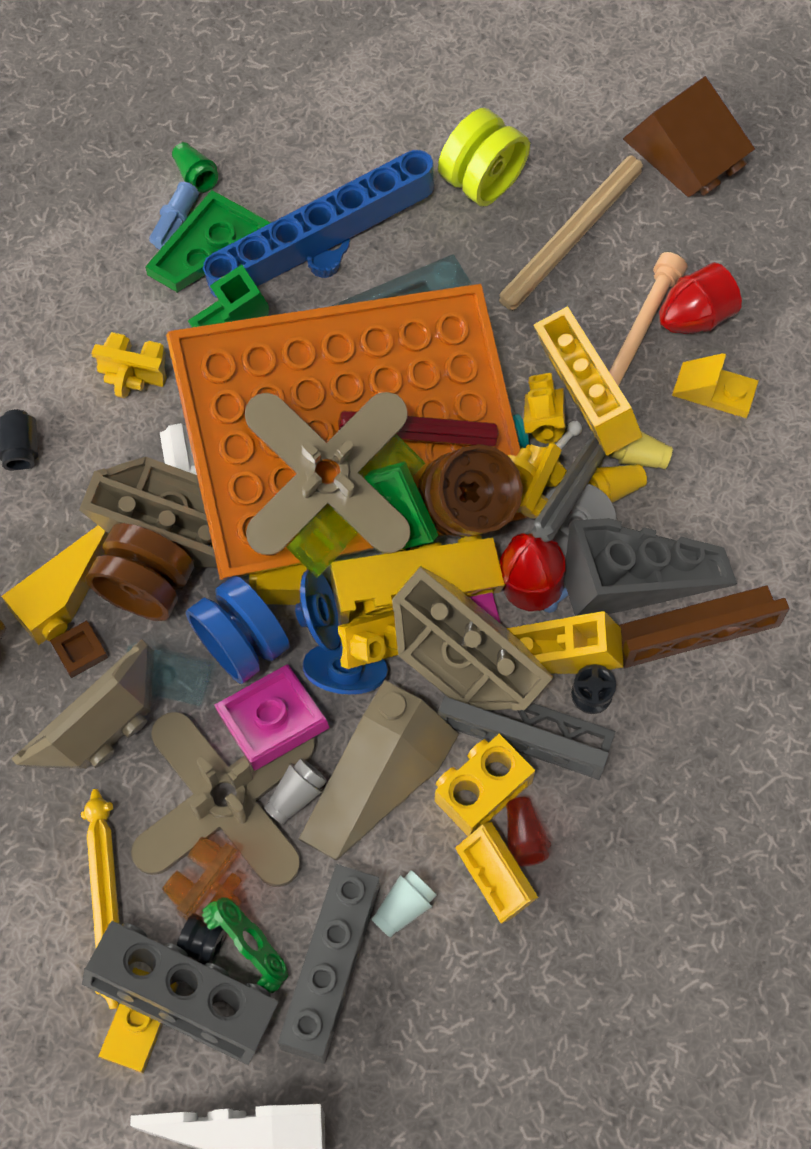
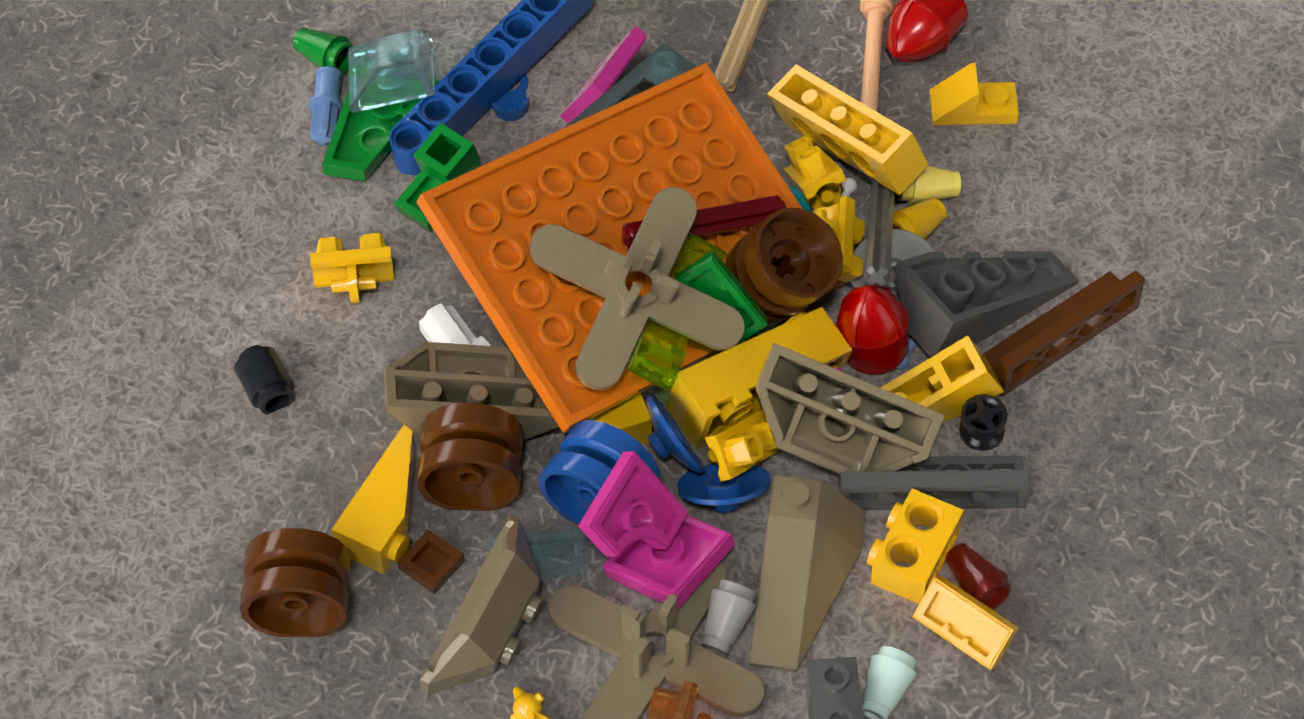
camera: 20 degrees left, 10 degrees down
none -> clear light blue slope [348,29,435,113]
none -> dark pink tile [560,26,647,124]
none -> dark pink tile [578,451,689,557]

